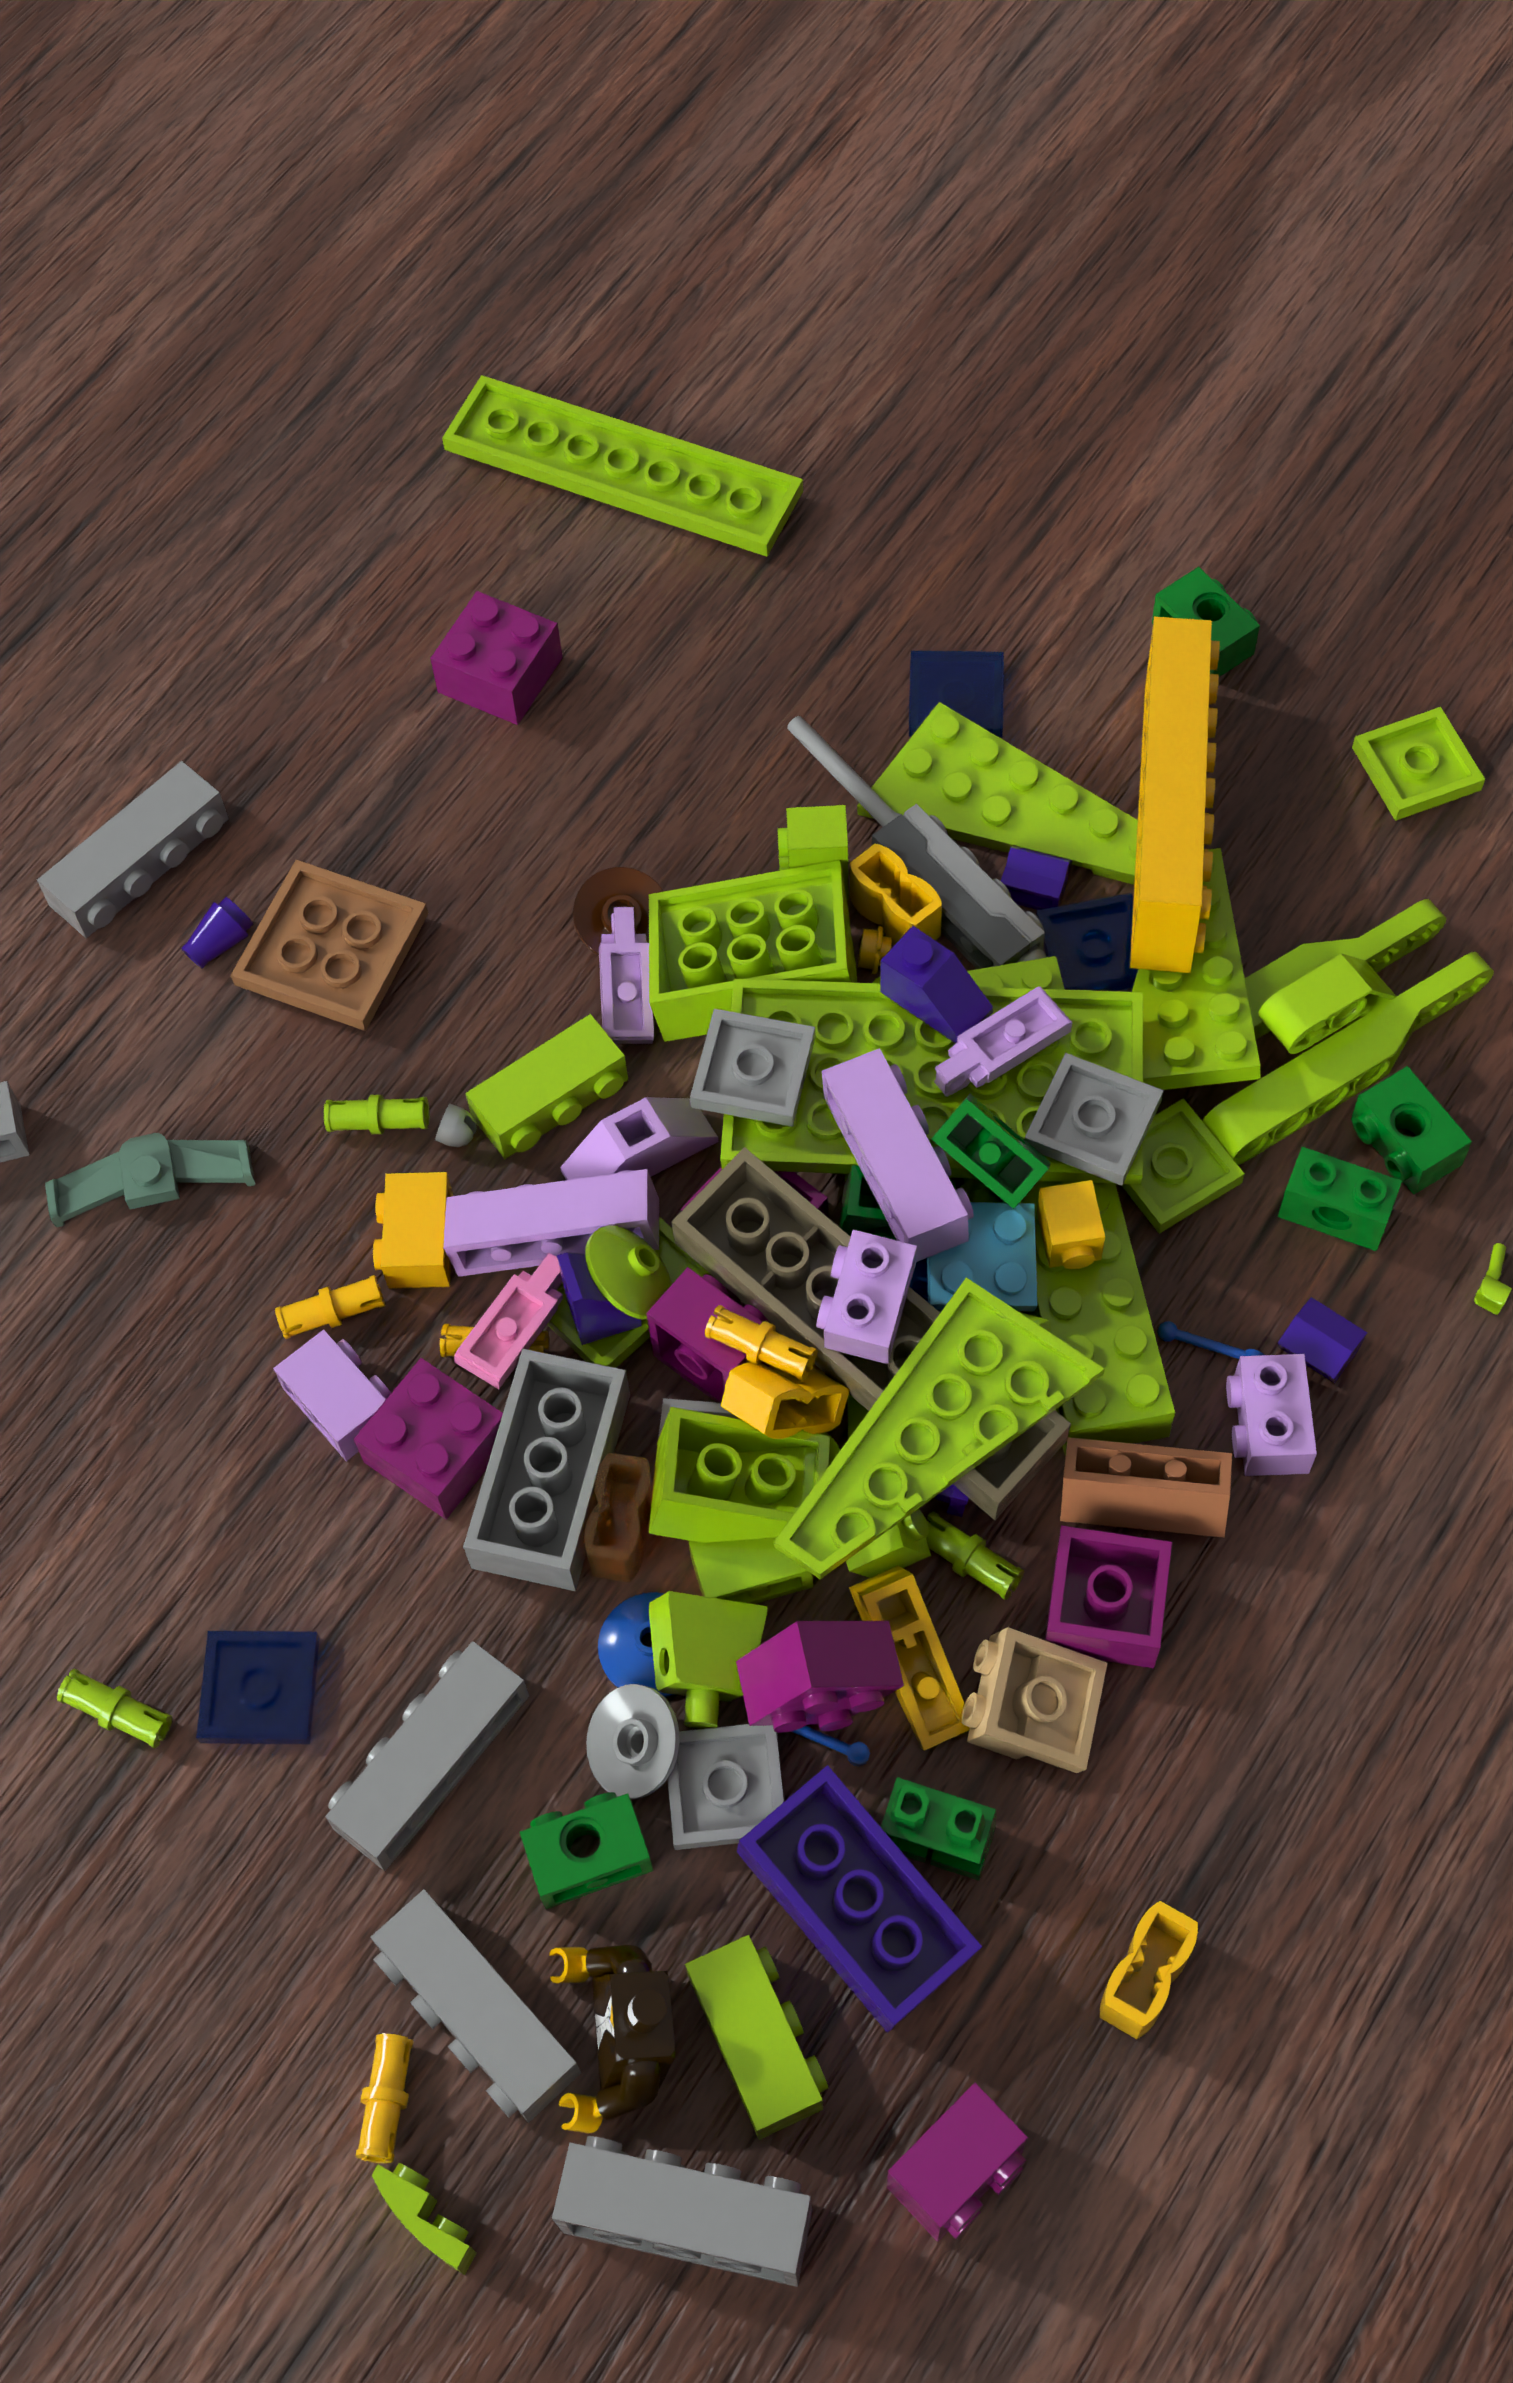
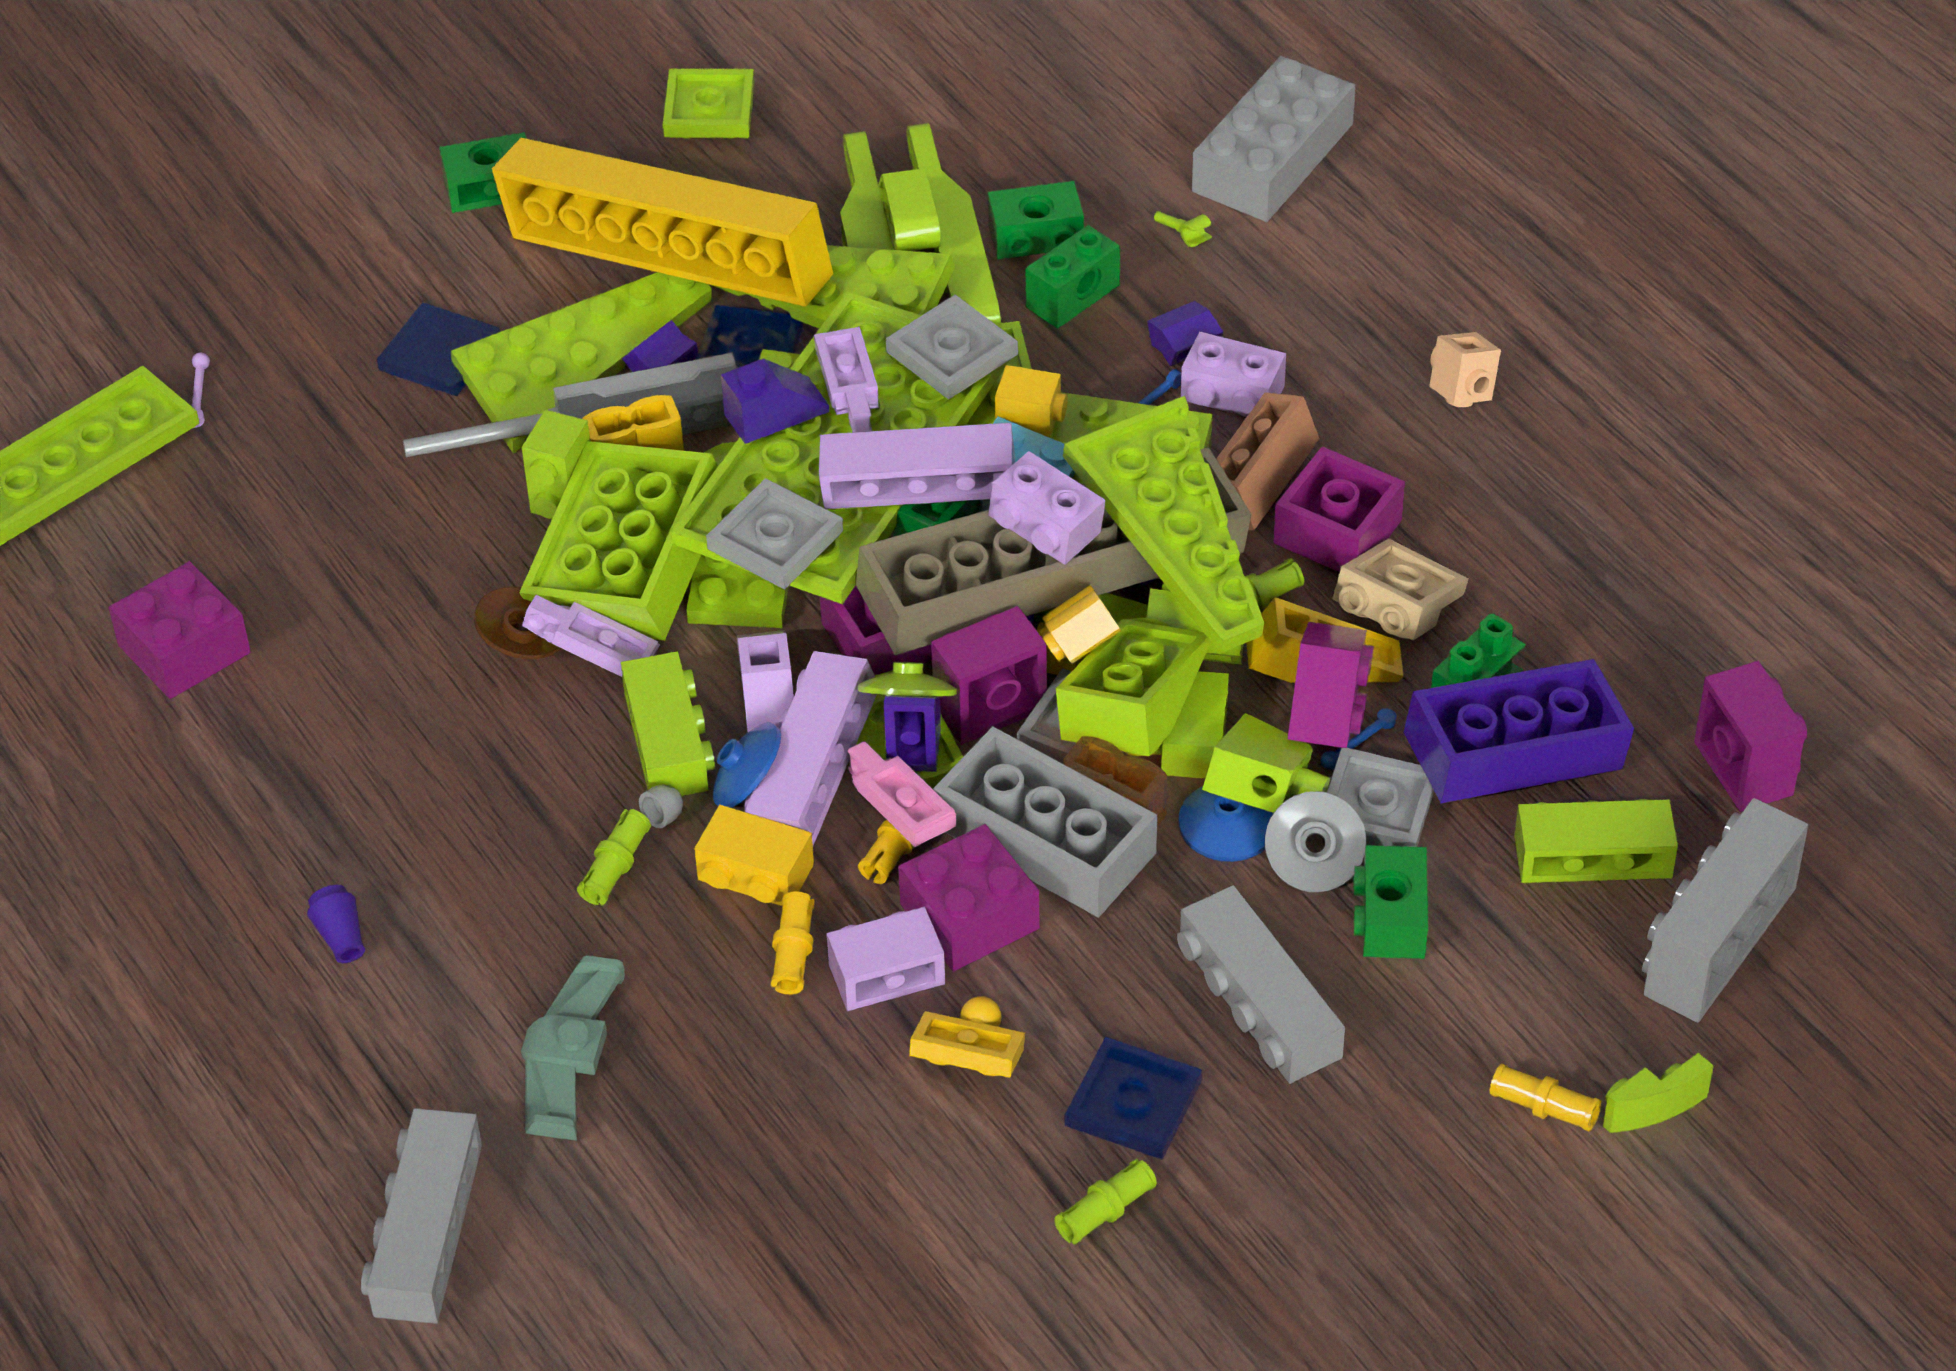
camera: 70 degrees left, 15 degrees down
light grey brick [37,761,229,938] -> none
medium nougat plate [231,860,429,1031] -> none
light grey brick [371,1889,581,2123] -> none
dark brown torso [549,1944,675,2133] -> none
yellow pin [705,1305,818,1381] -> none
green brick [931,1094,1051,1209] -> none
yellow brick [1100,1901,1198,2039] -> none
none -> lavender hinge [192,352,210,428]
none -> blue dish [713,722,781,808]
none -> yellow plate [909,996,1025,1078]
none -> light nougat brick [1429,332,1501,407]

